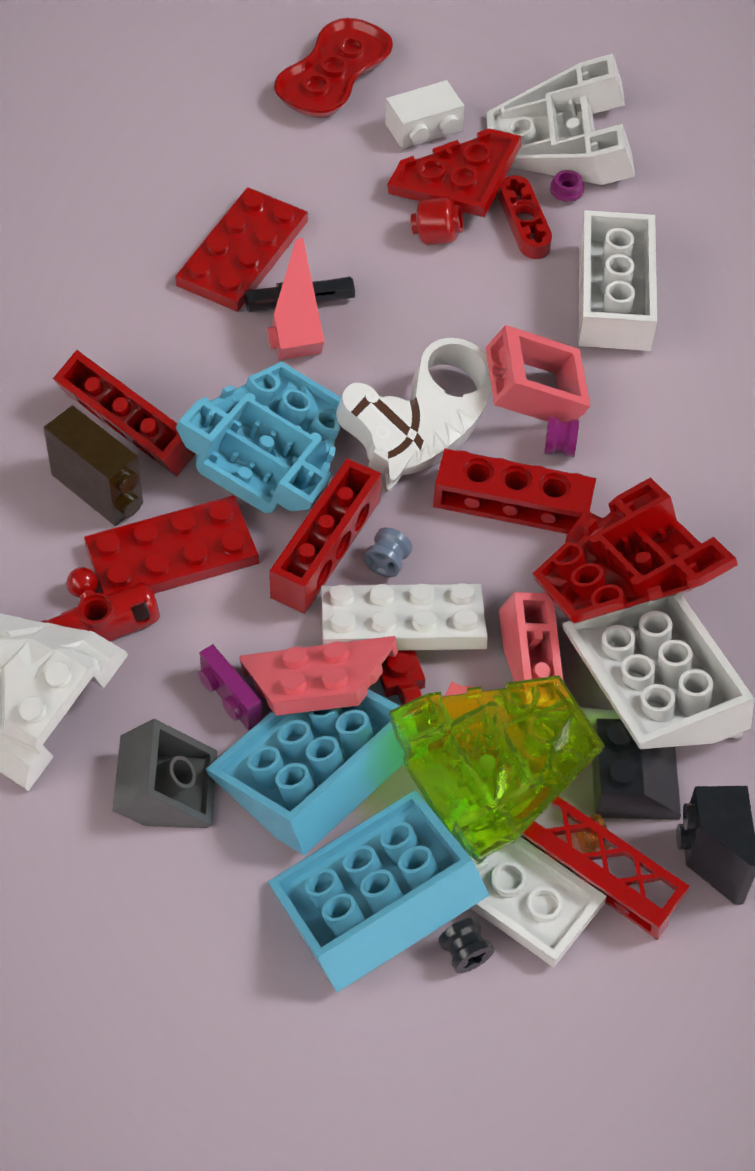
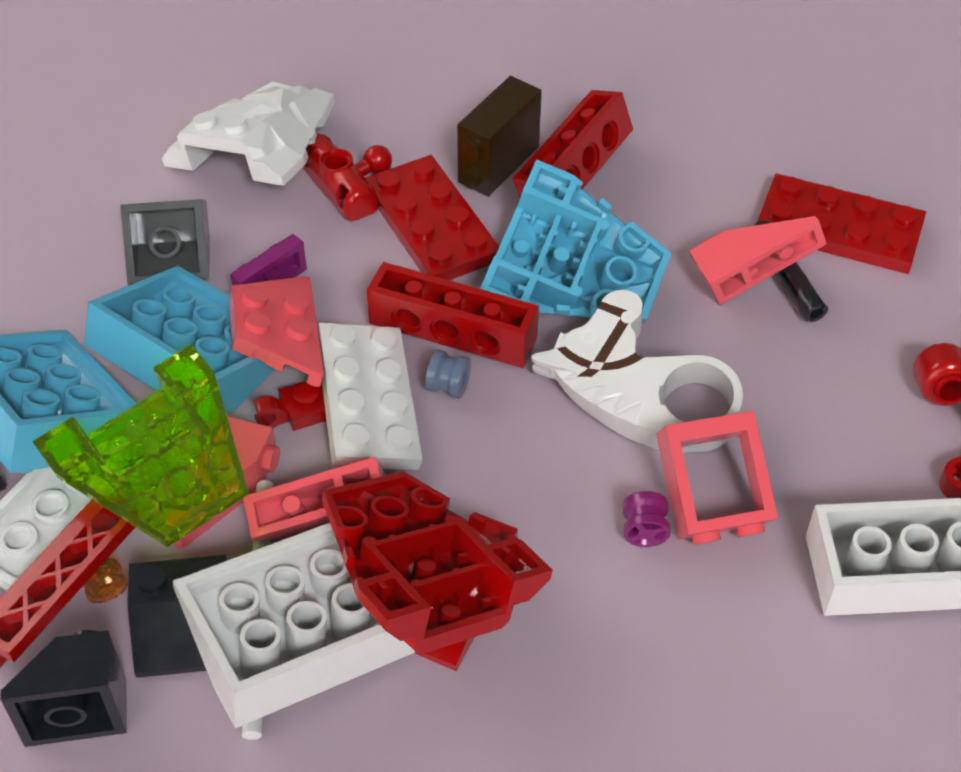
camera: 85 degrees right, 5 degrees down
red brick [433,448,596,534] -> none

